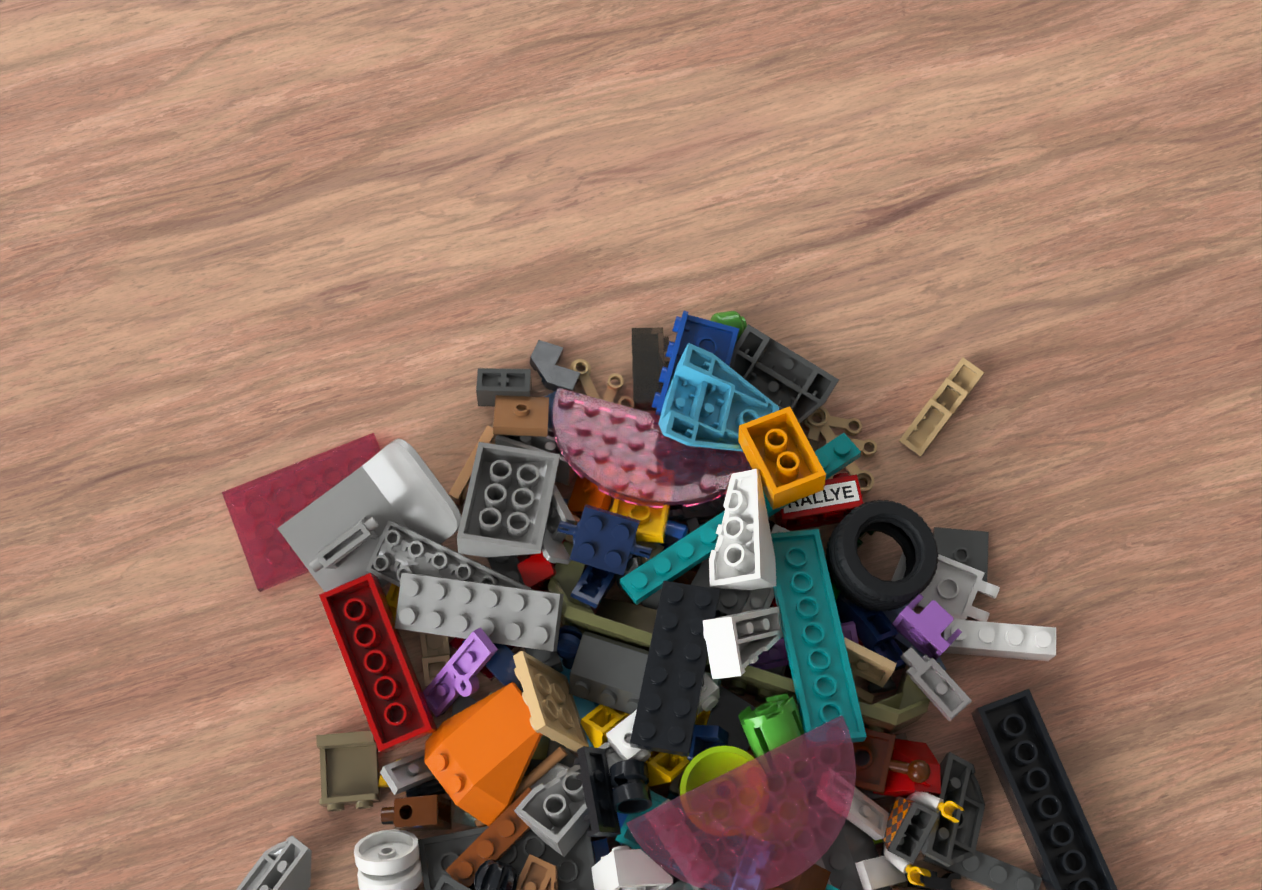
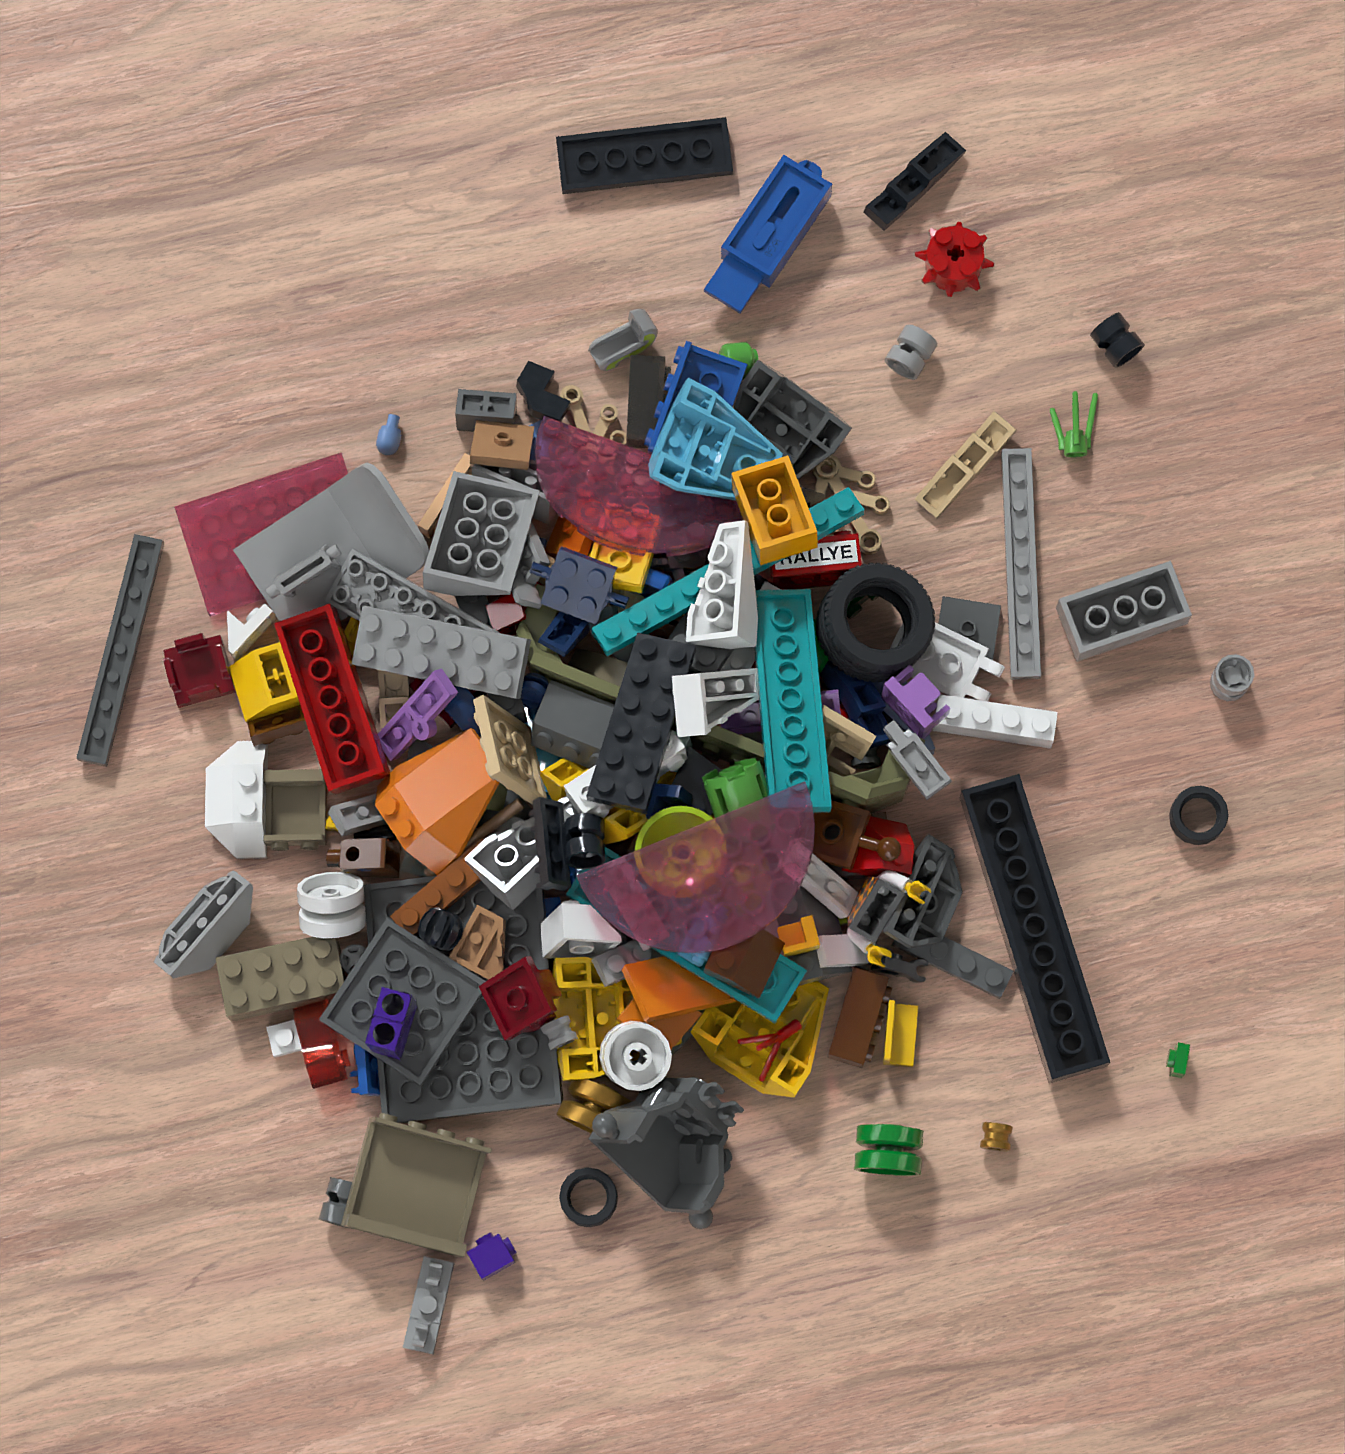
camera: 10 degrees right, 5 degrees up
none -> dark grey plate [76,534,165,767]
none -> dark red panel [163,633,236,708]
none -> white wedge [205,741,268,859]
none -> white slope [227,603,277,661]
none -> yellow slope [229,642,300,723]
none -> reddish brown plate [247,705,308,746]
none -> medium blue cylinder [376,414,402,455]
none -> black plate [556,117,733,194]
none -> light grey animal [588,309,658,371]
none -> blue piece [704,155,832,314]
none -> yellow panel [777,915,820,957]
none -> black slope [863,132,966,231]
none -> light grey wheel [885,324,938,380]
none -> red brick [915,222,994,297]
none -> light grey plate [1001,448,1041,680]
none -> bright green plant [1050,391,1098,457]
none -> light grey brick [1056,561,1192,662]
none -> black wheel [1090,312,1145,368]
none -> black tyre [1169,786,1229,845]
none -> light grey wheel [1210,654,1254,701]

